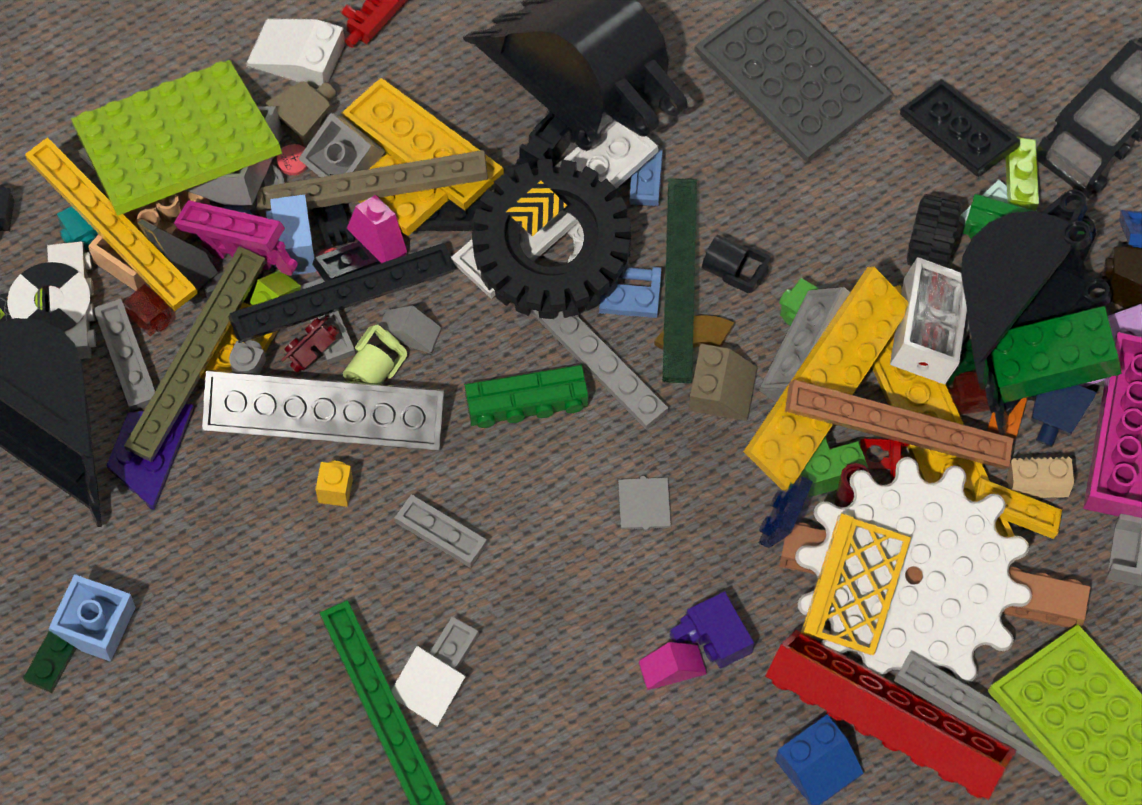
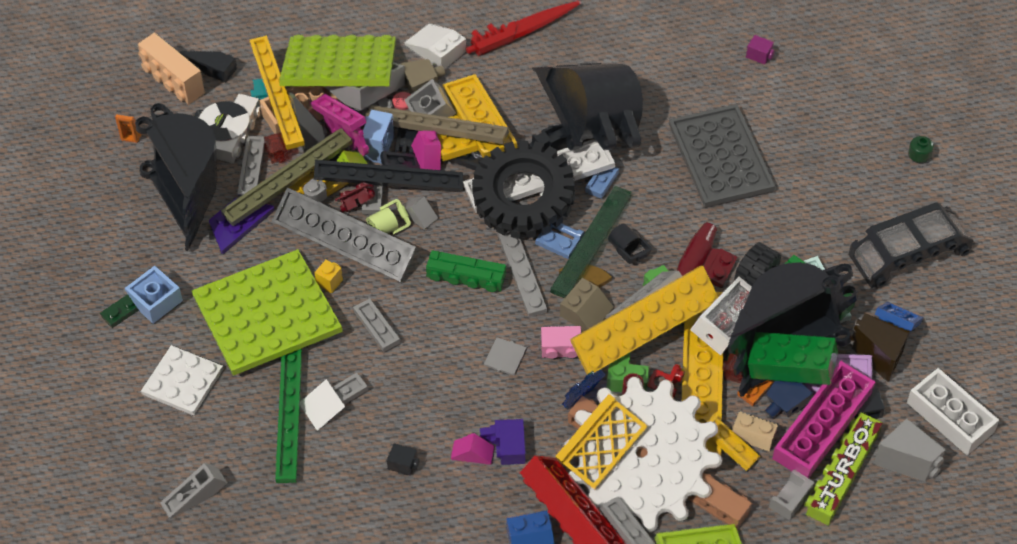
camera: 25 degrees right, 10 degrees down
sticker [506,181,567,237] -> none
nougat plate [785,380,1014,469] -> none
black tile [900,79,1020,177] -> none
lime plate [1005,137,1039,211] -> none
none -> white plate [141,345,223,416]
none -> lime plate [191,249,343,376]
none -> black brick [387,443,420,476]
none -> bright pink brick [541,326,581,359]
none -> dark red plate [677,222,737,288]

